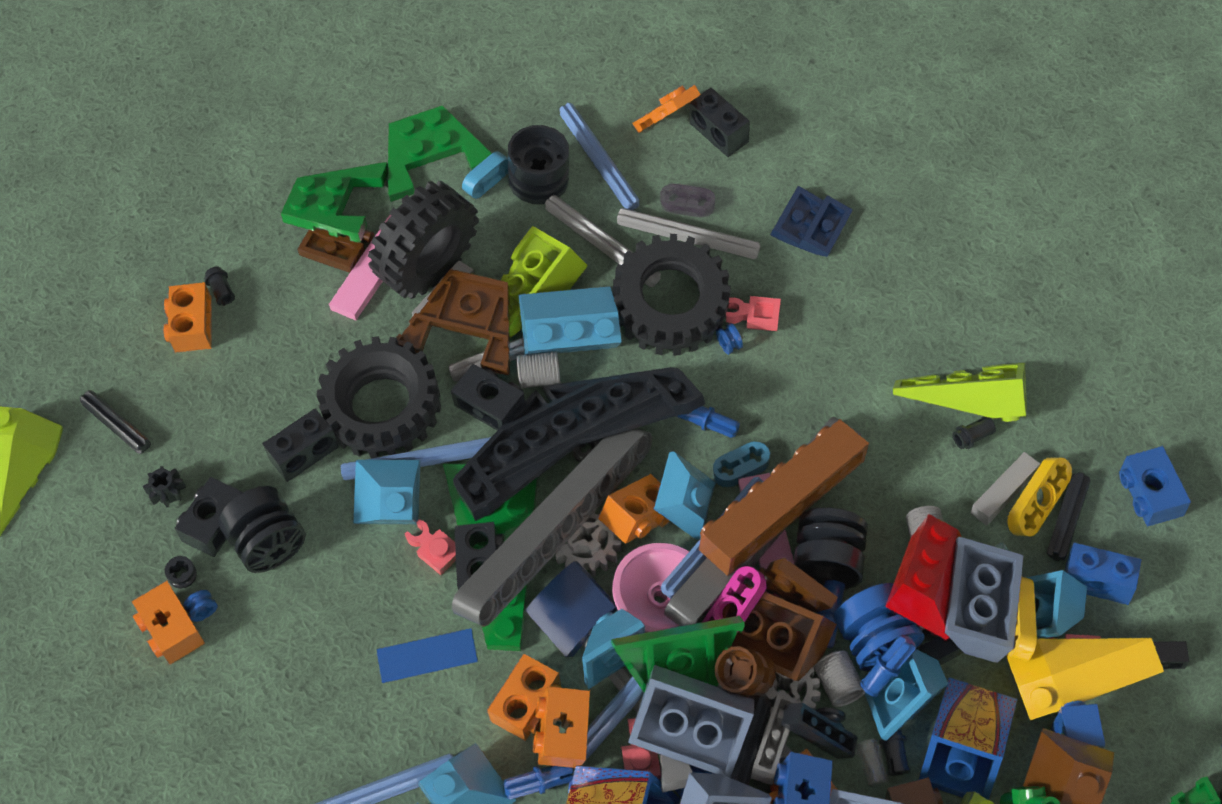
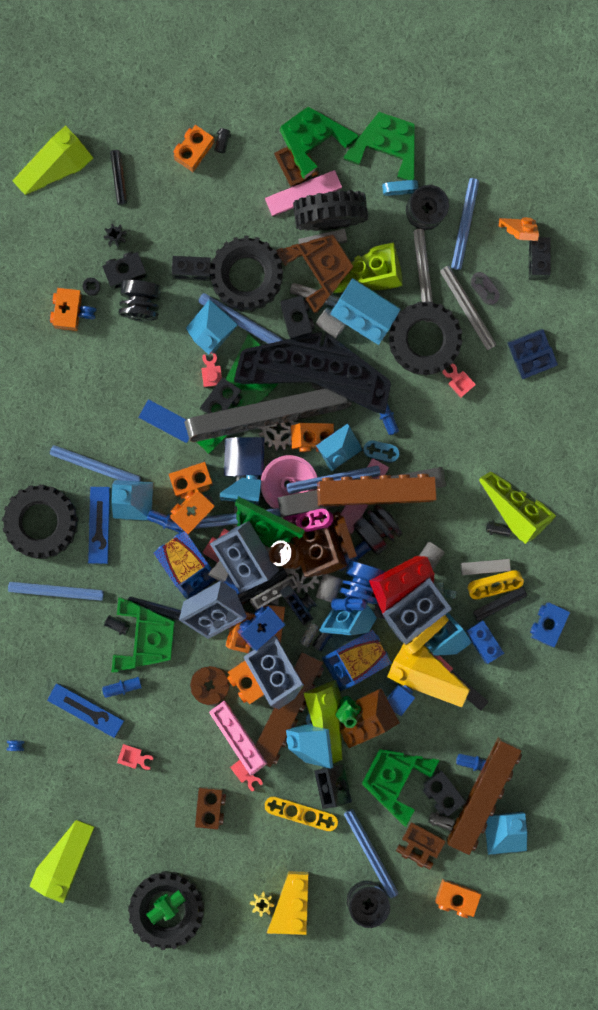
camera: 35 degrees right, 25 degrees up
blue bush [716,323,743,355] -> none

